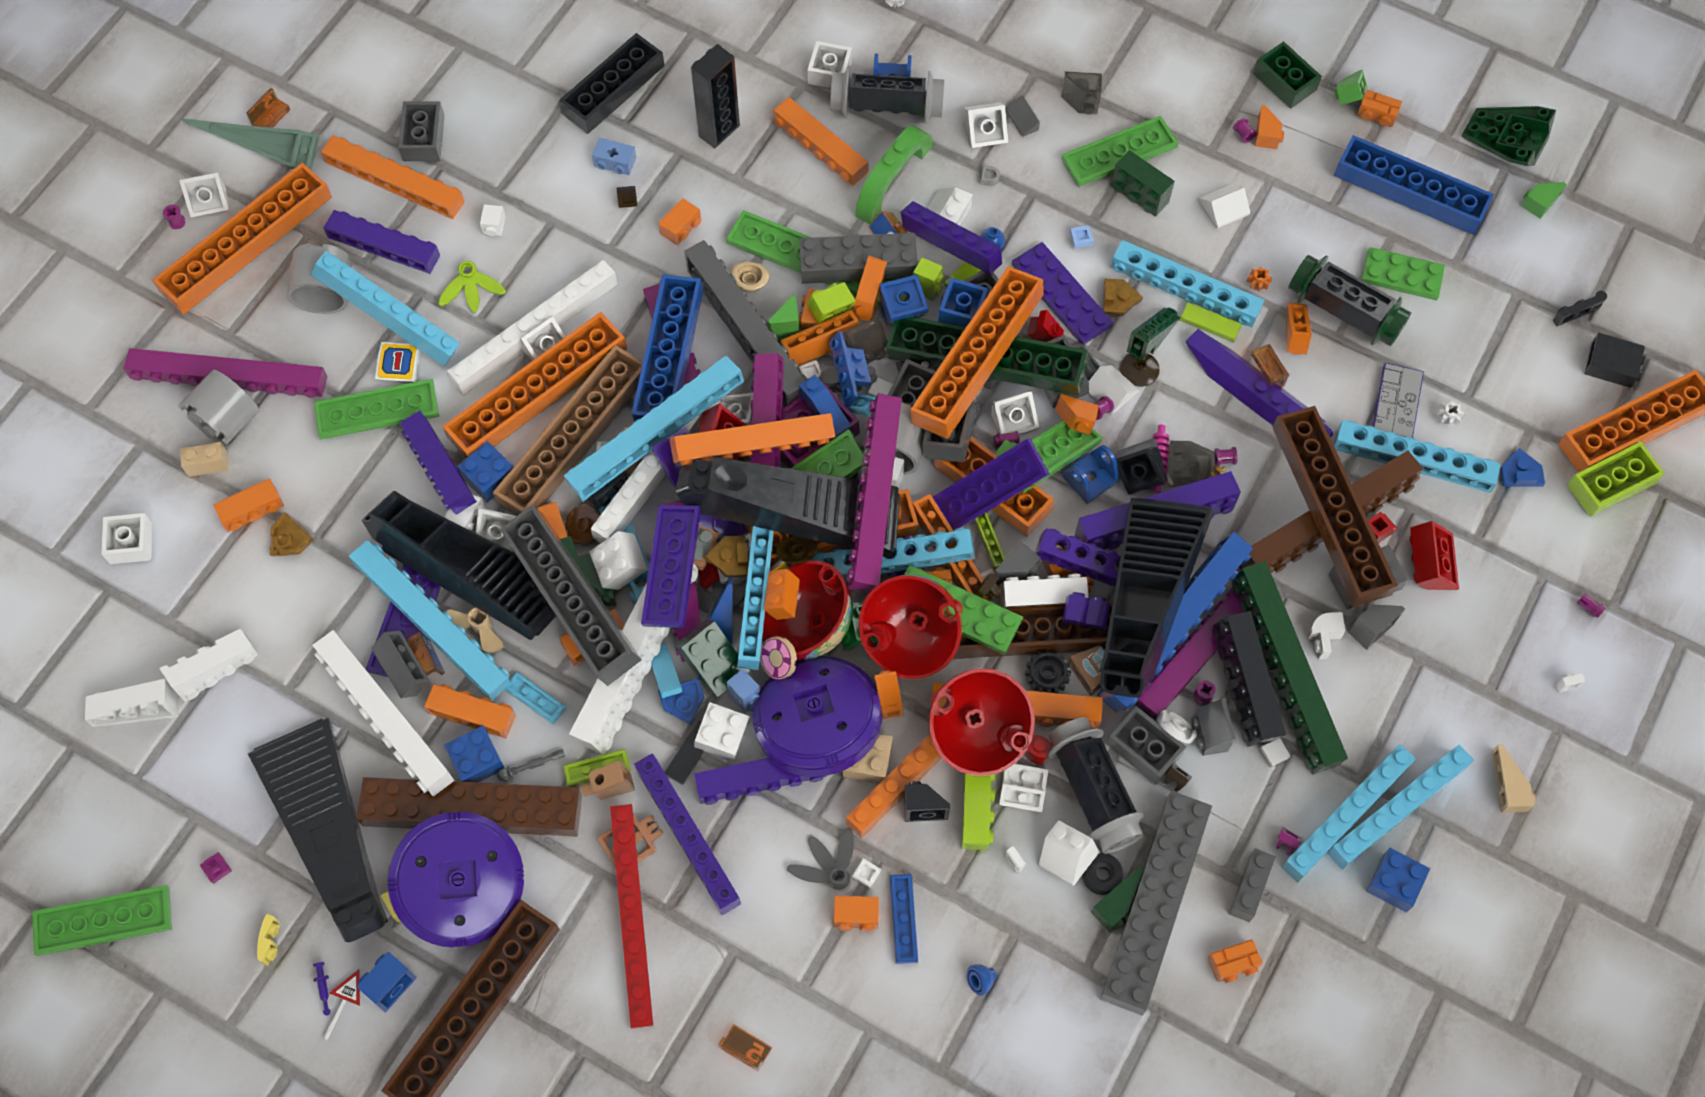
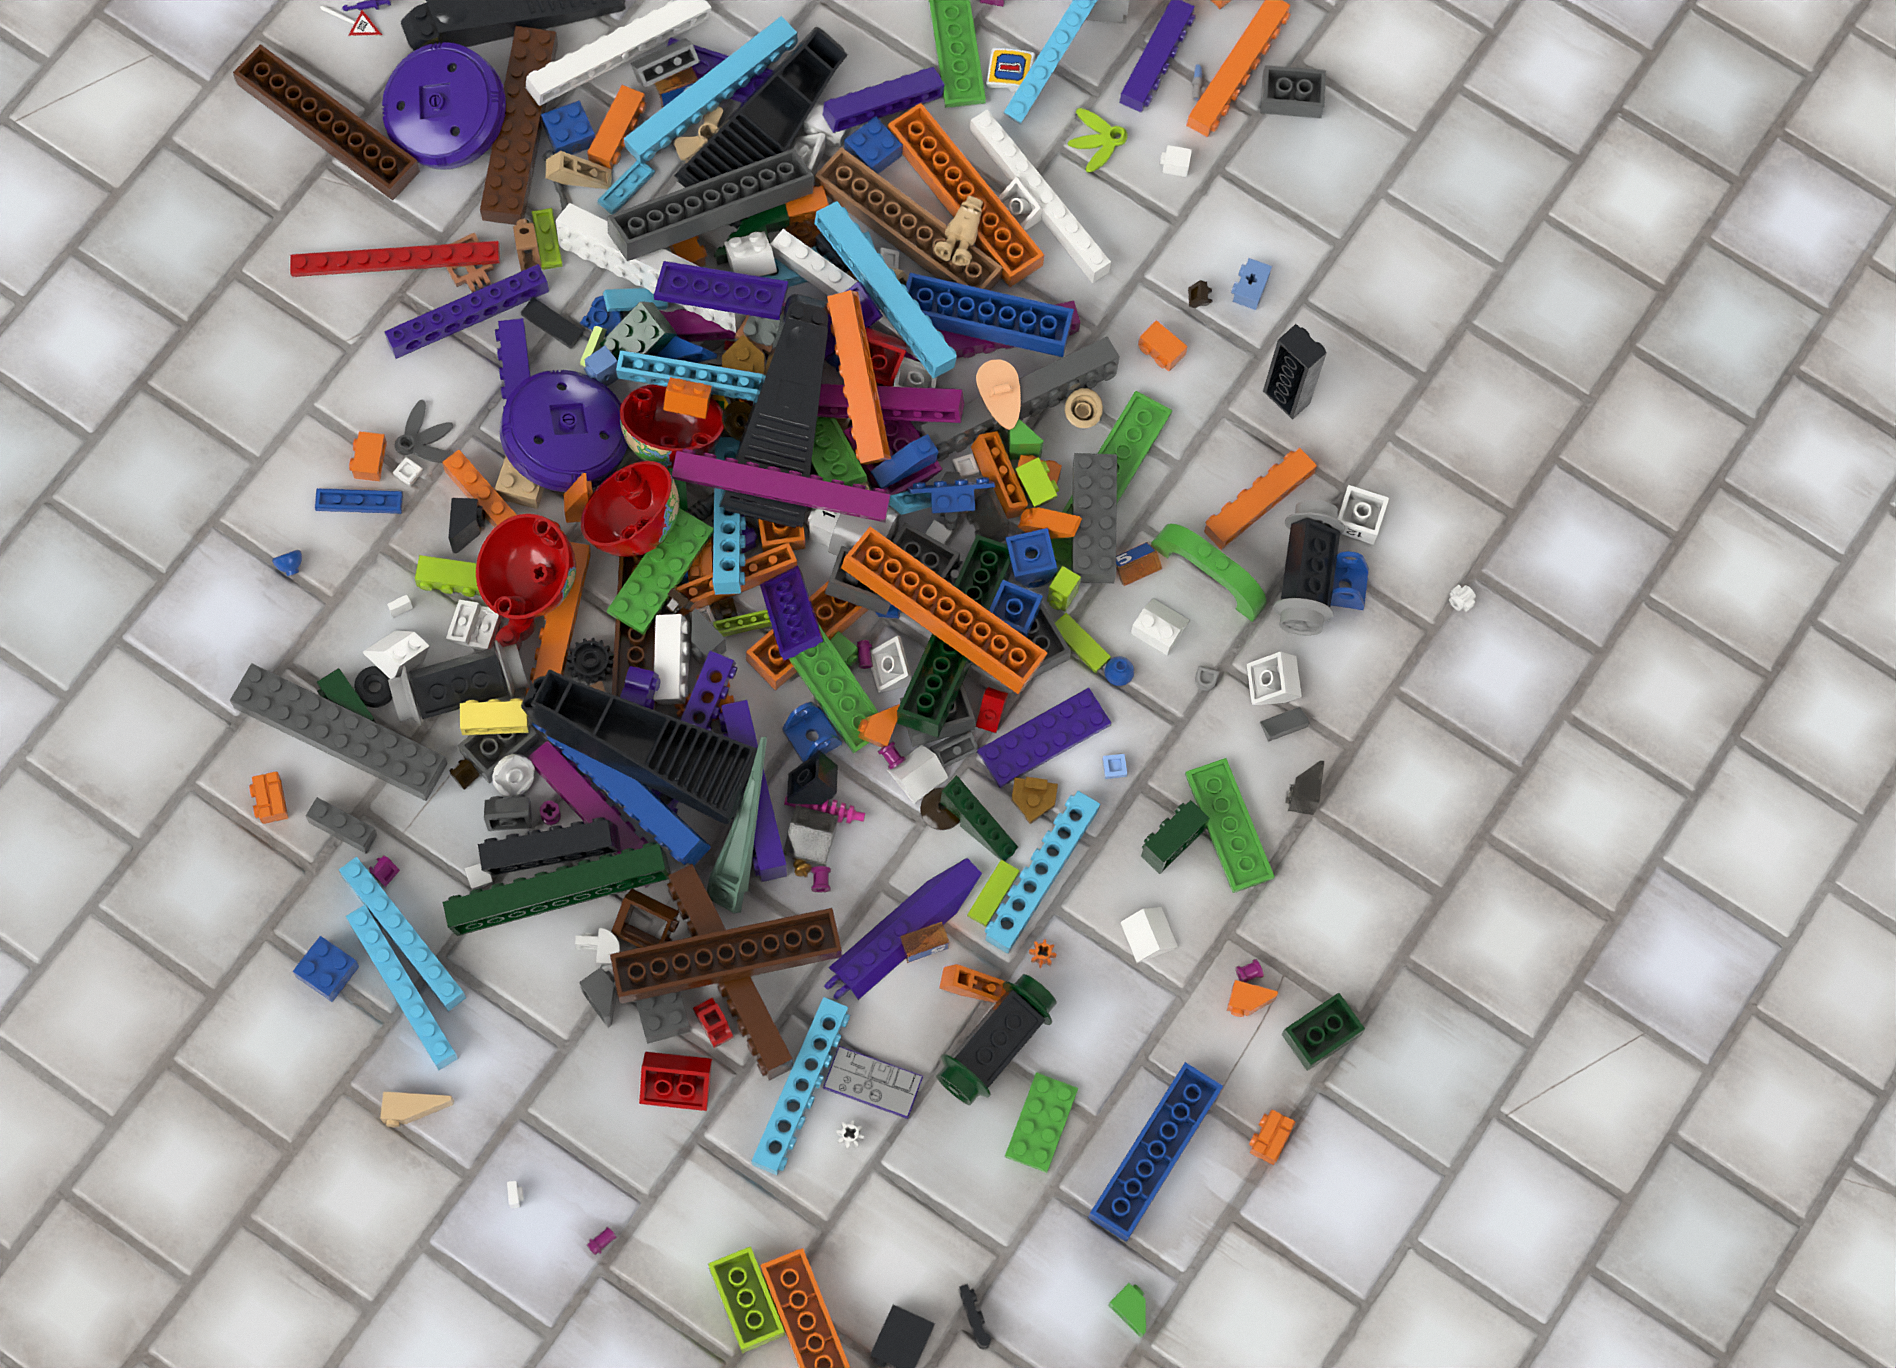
camera: 90 degrees right, 5 degrees up
blue brick [357,952,417,1013] -> none
black brick [559,33,665,134] -> none
white brick [694,702,750,762] -> none
clear orange panel [718,1024,772,1072] -> none
tile [760,636,797,679] -> none
dark purple brick [900,201,1003,275] -> none
bright green slope [1334,69,1368,105] -> none
dark green wedge [1462,106,1556,166] -> none
blue plate [1500,448,1545,487] -> none
none -> light yellow brick [460,698,529,735]
none -> tan slope [545,151,612,189]
none -> yellowish green tile [580,326,607,367]
none -> reddish brown window [611,888,680,948]
none -> sand green plate [707,736,767,914]
none -> dark brown tile [712,598,738,621]
none -> tan piece [934,196,983,266]
none -> light nougat shield [976,359,1021,430]
none -> light grey piece [1192,64,1203,101]

